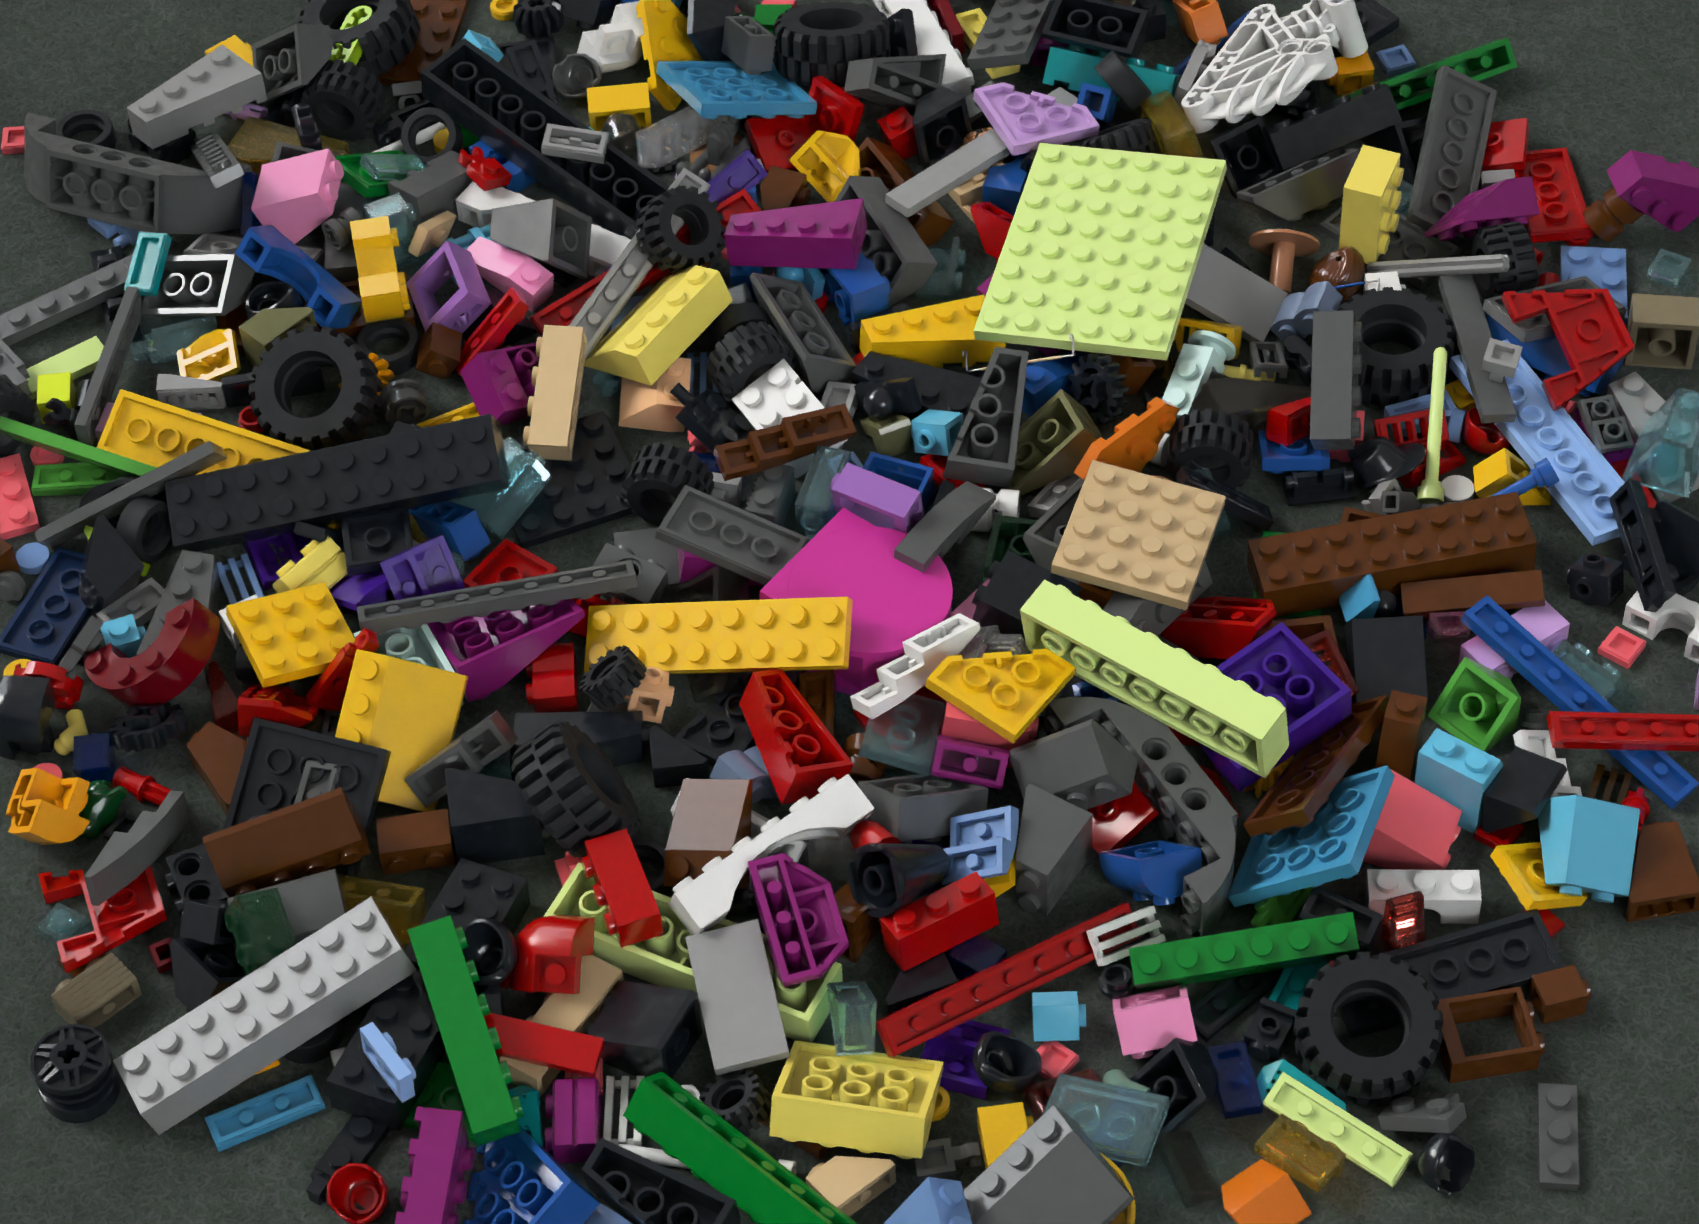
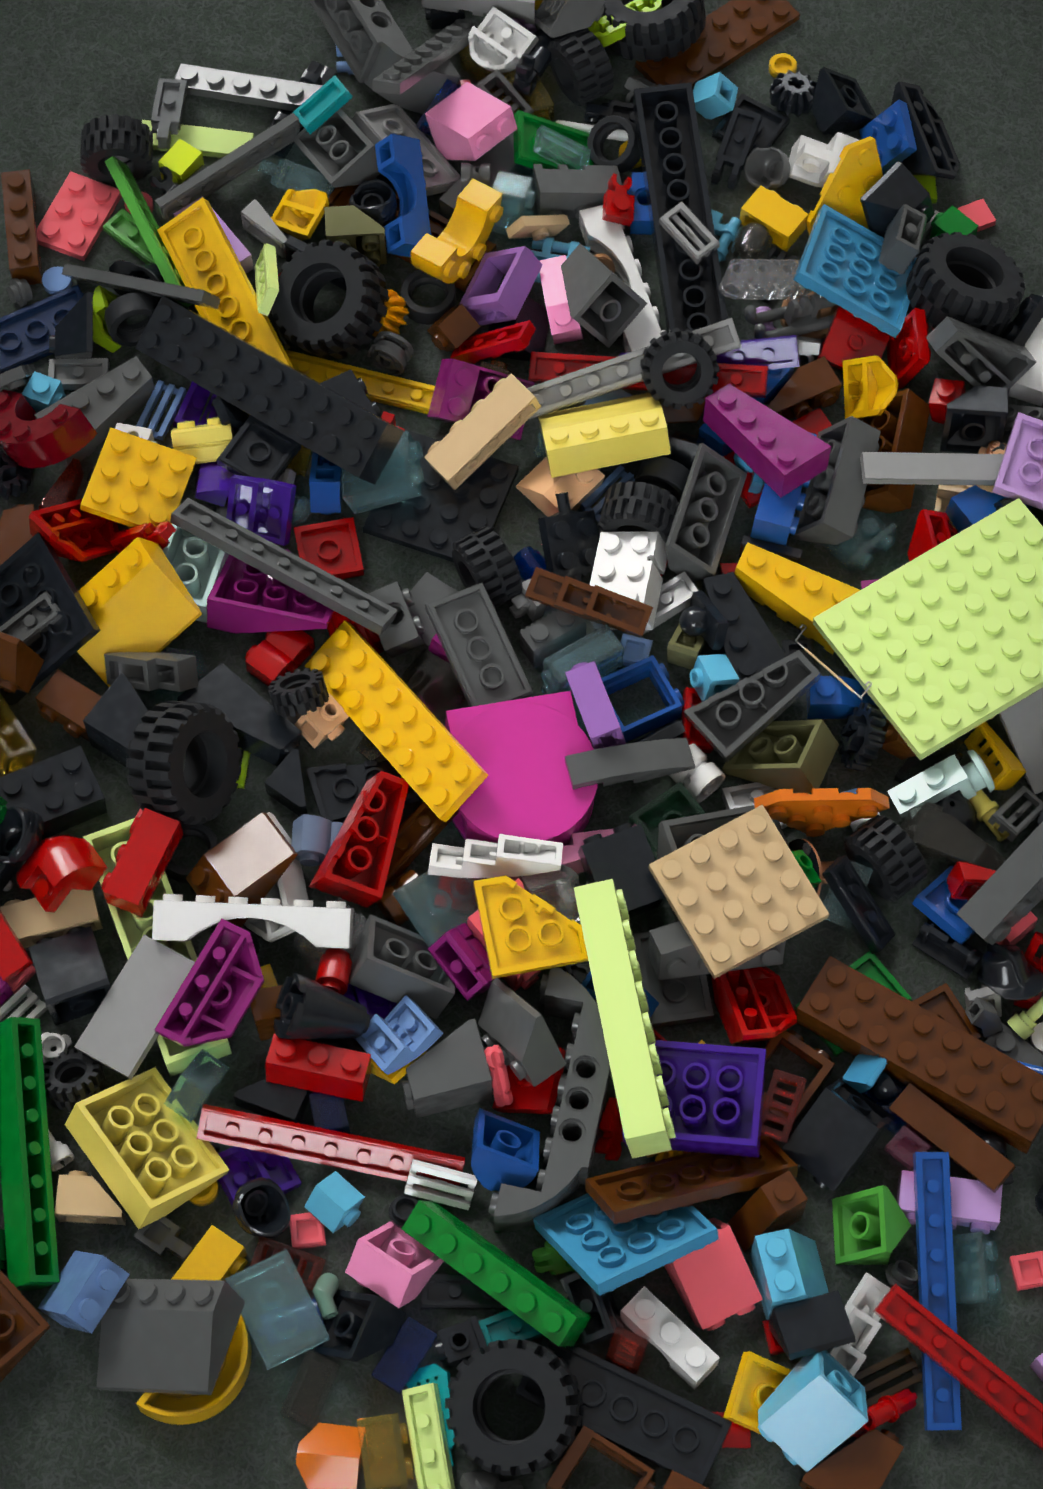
camera: 40 degrees right, 15 degrees up
none -> yellowish green tile [254,243,279,316]
none -> white slope [468,6,539,73]
none -> coral axle [484,1045,513,1107]

